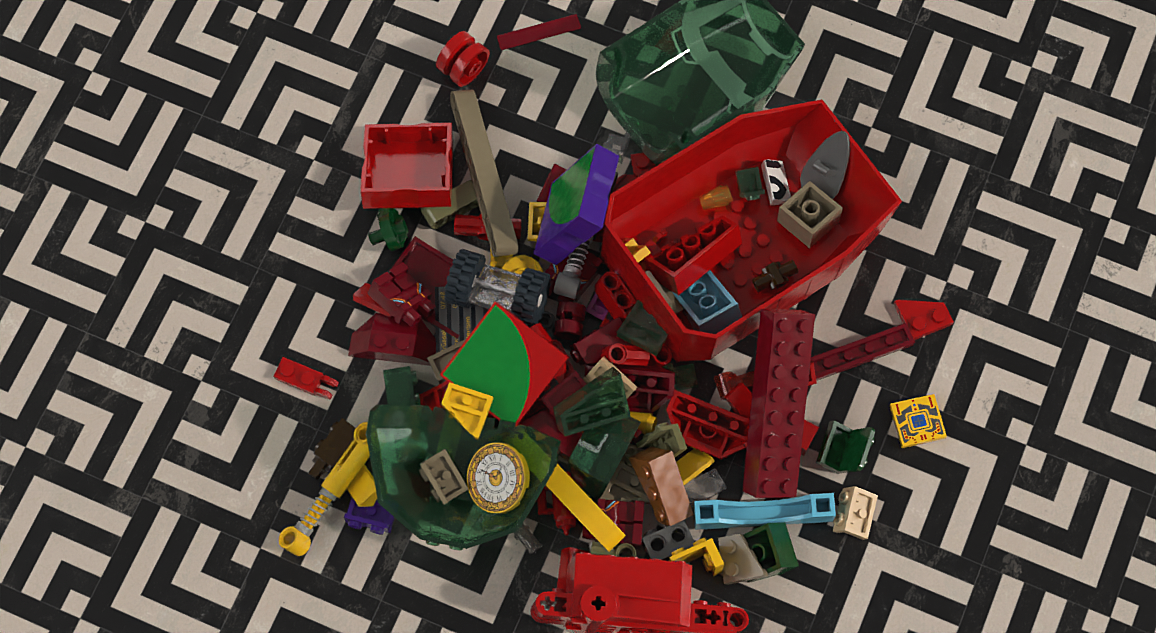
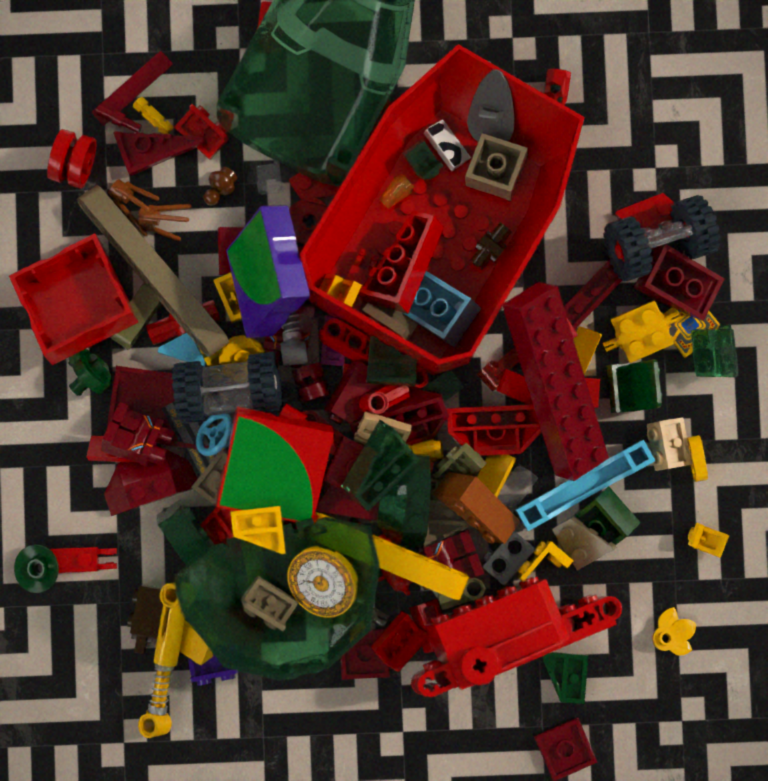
camera: 25 degrees left, 15 degrees up
none -> dark green dish [14,545,59,593]
none -> dark red bar [95,105,142,132]
none -> dark orange plant [108,179,159,236]
none -> dark red wing [113,131,206,176]
none -> yellow axle [133,97,174,134]
none -> dark orange plant [138,204,192,241]
none -> medium azure slope [158,333,207,368]
none -> red bracket [174,104,229,160]
none -> medium azure piece [196,411,233,456]
none -> reddish brown animal [203,167,237,205]
none -> dark red tile [339,628,390,680]
none -> red bracket [371,611,429,672]
none -> red rock [544,69,571,105]
none -> yellow slope [573,326,602,374]
none -> black plate [603,195,720,281]
none -> yellow plate [603,300,682,363]
none -> dark red slope [633,244,724,321]
none -> yellow beam [687,435,708,482]
none -> yellow bracket [688,523,729,558]
none -> clear green bracket [691,324,739,377]

